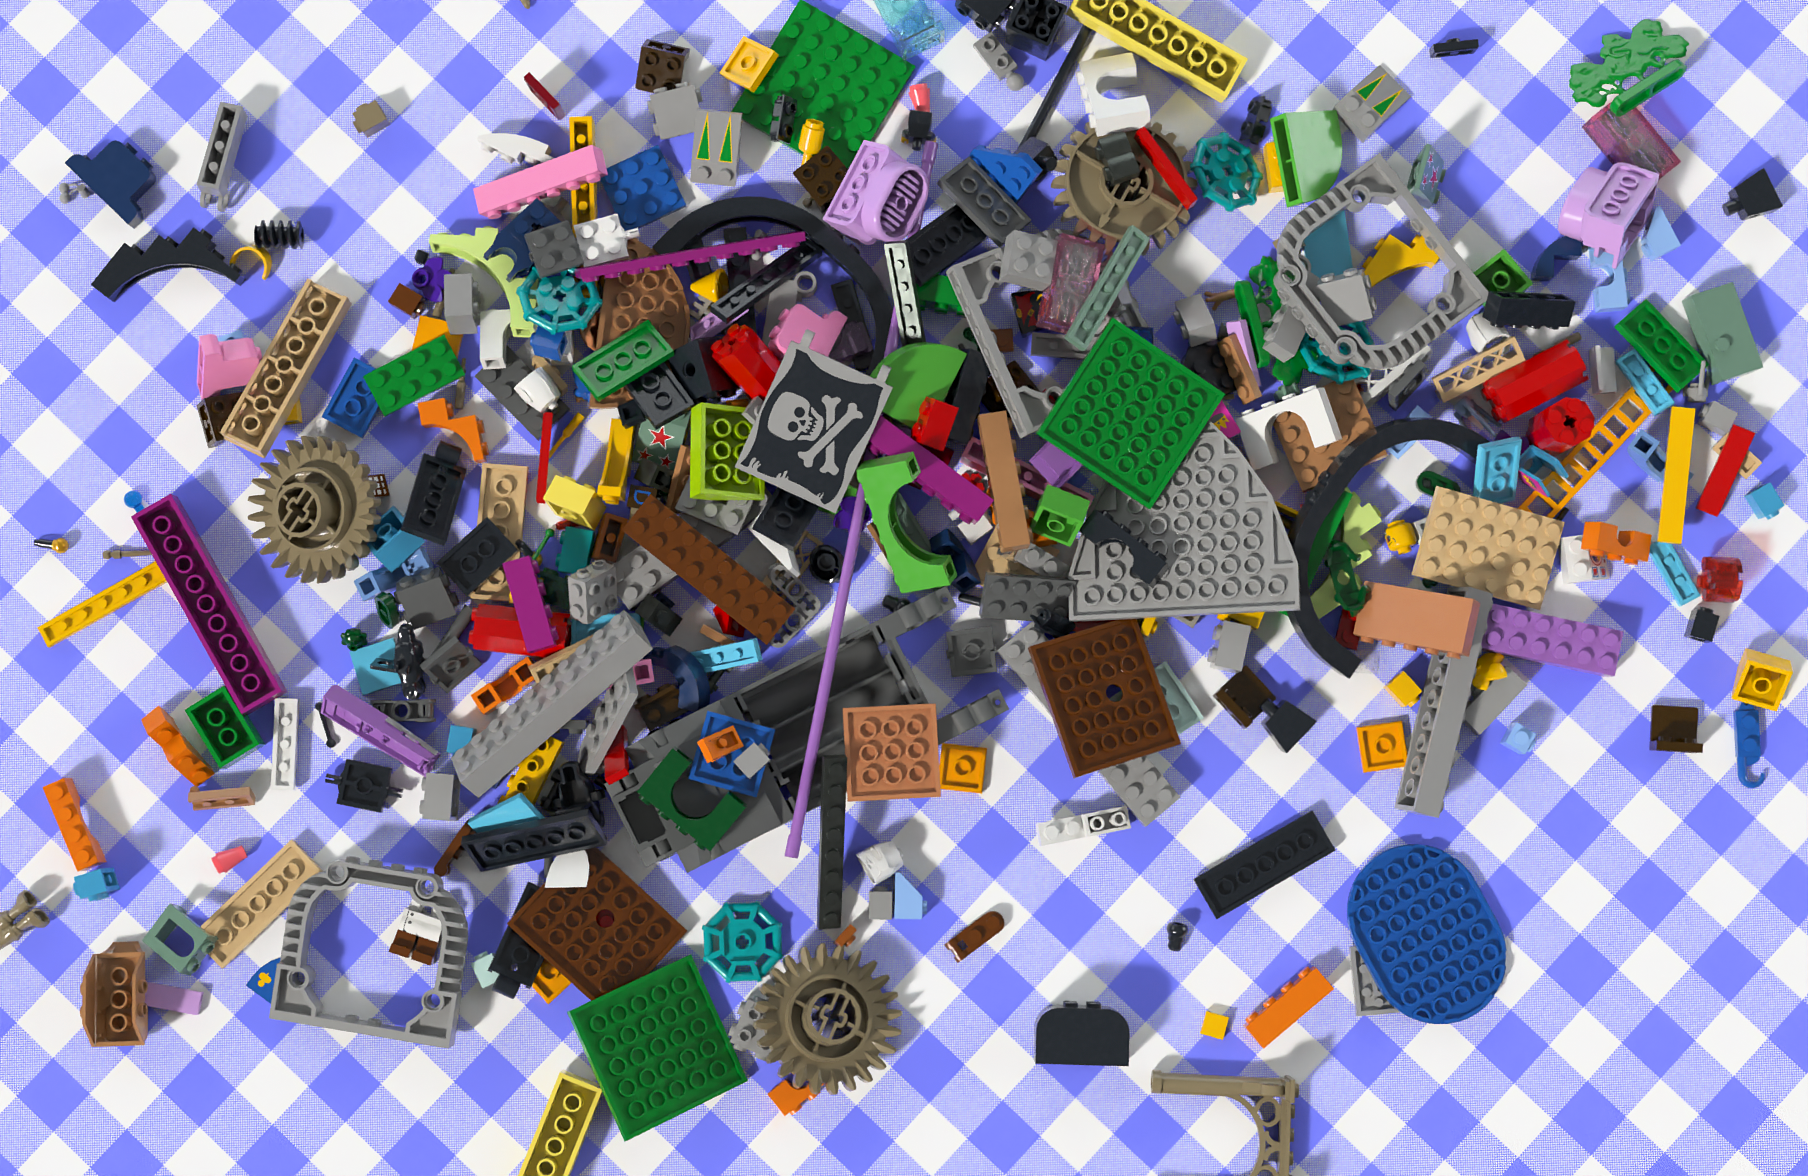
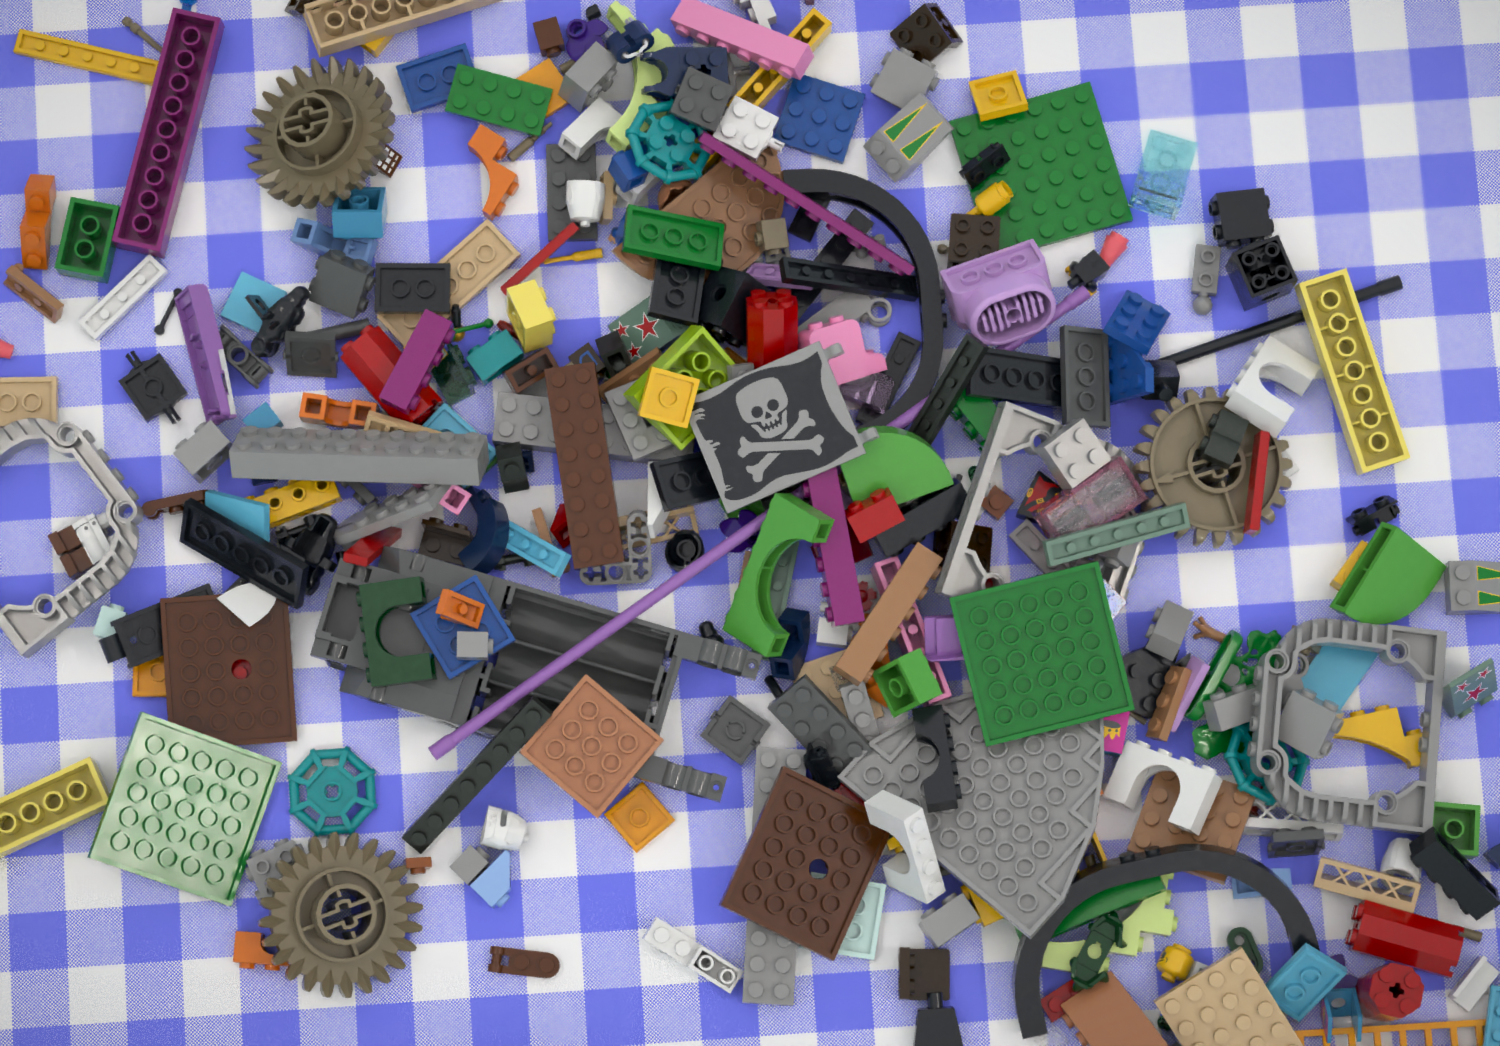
camera: 40 degrees right, 5 degrees down
dark green plant [340,628,368,651] -> none
dark green plate [374,592,400,629] -> none
black hinge [400,440,467,546] -> none
light grey brick [568,560,618,624] -> none
yellow arch [597,418,636,505] -> none
black plate [617,399,646,429] -> none
yellow hat [690,268,729,303] -> none
teal plate [1190,132,1263,212] -> none
sand green plate [1273,383,1300,404] -> none
sand blue plant [1453,395,1502,437] -> none
none -> dark blue piece [604,17,654,64]
none -> yellow plate [637,366,700,429]
none -> dark tan brick [754,217,789,256]
none -> white arch [864,790,946,904]
none -> blue plate [1102,290,1171,356]

